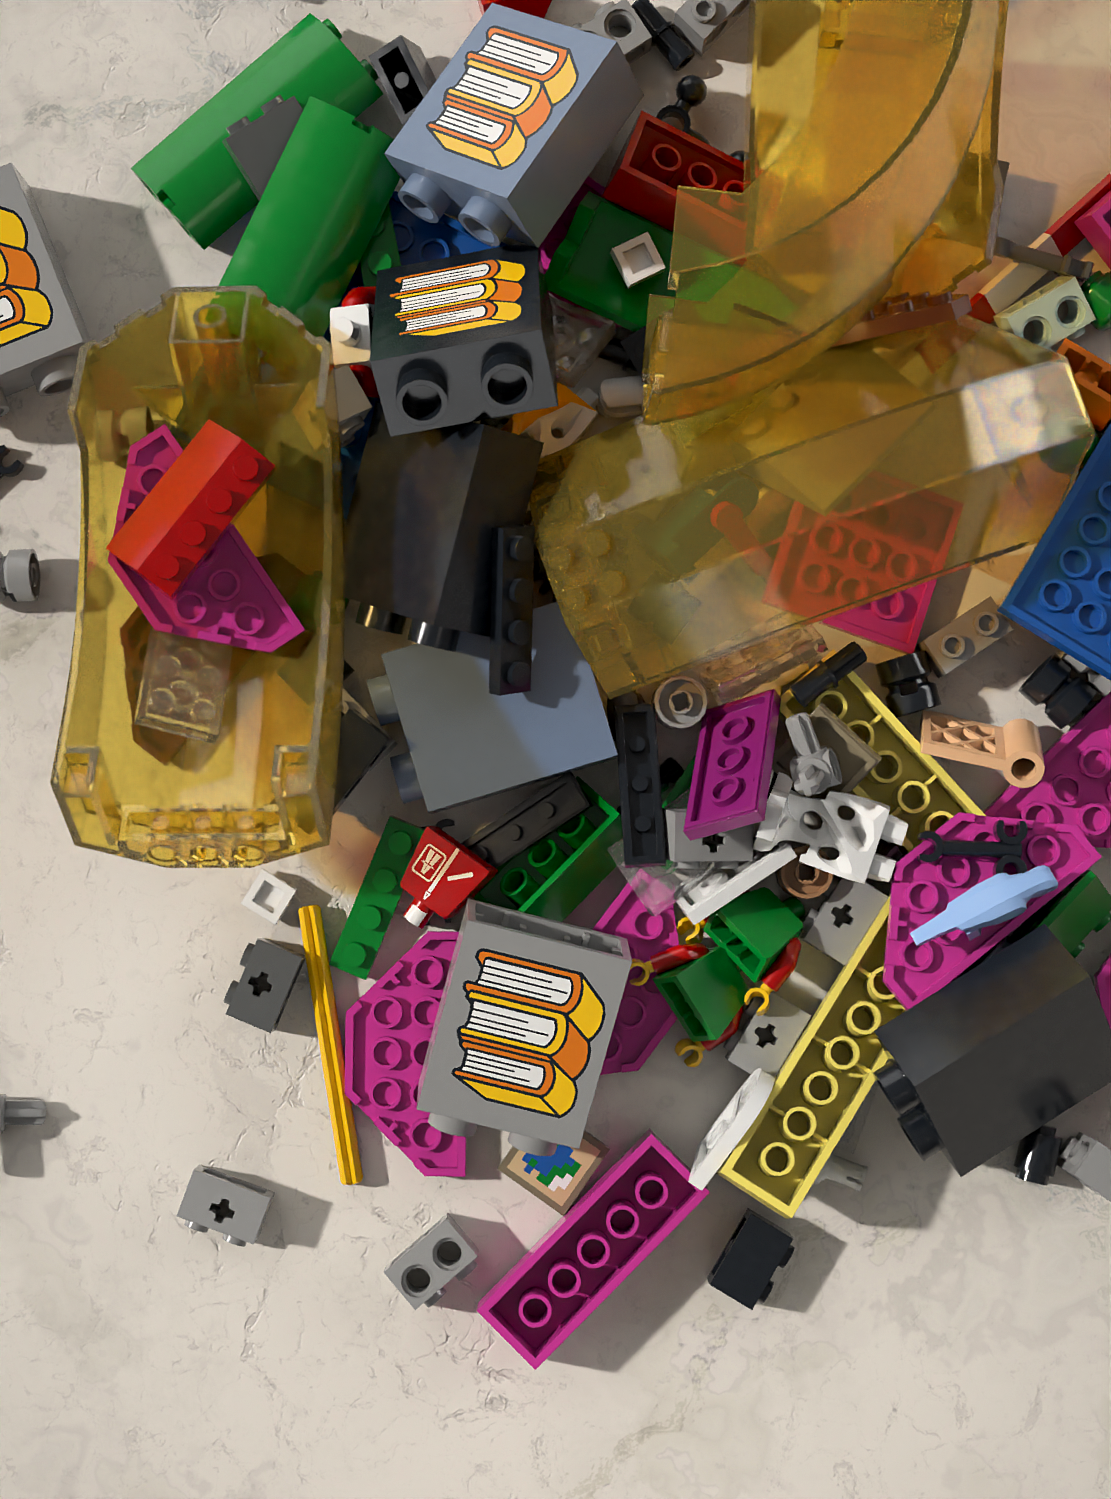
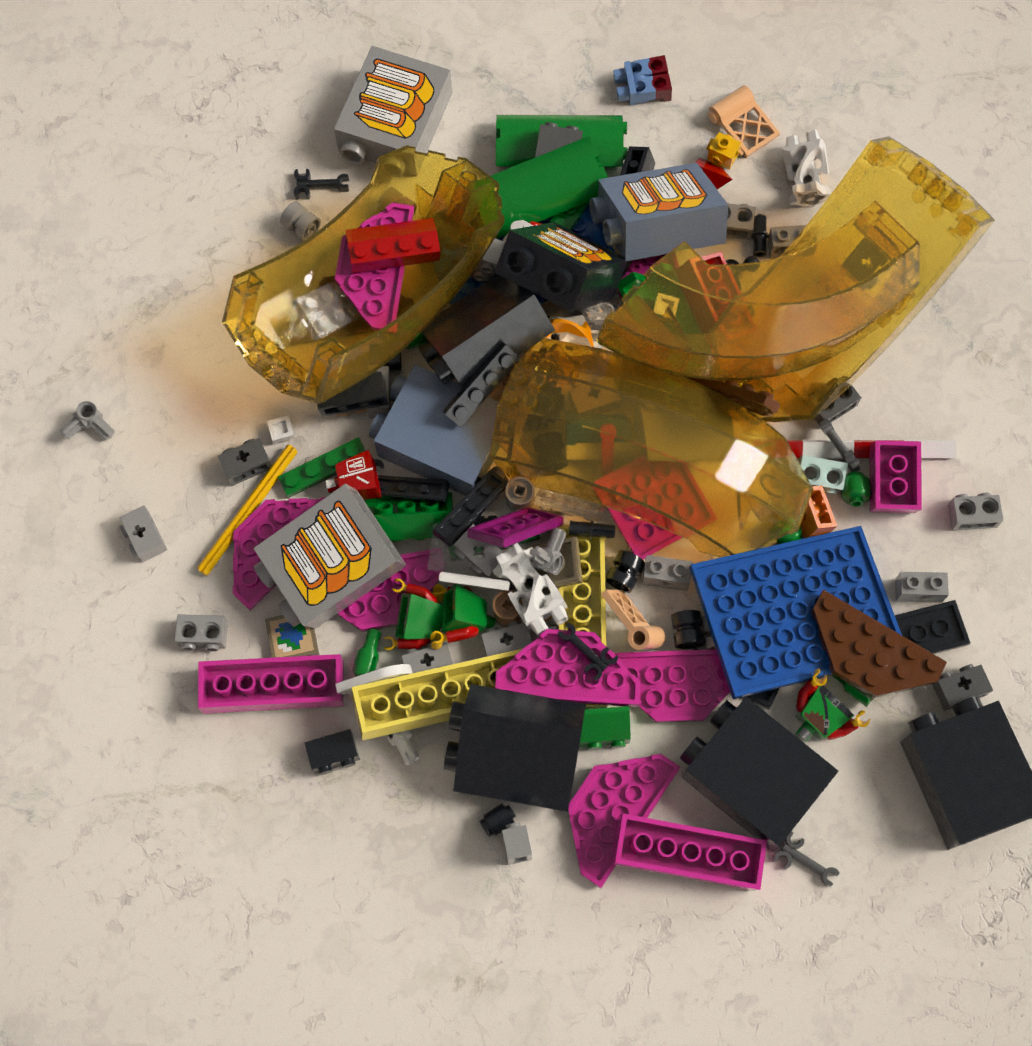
camera: 45 degrees right, 15 degrees down
light blue animal [910,865,1058,947] -> none
none -> green arm [352,629,382,677]

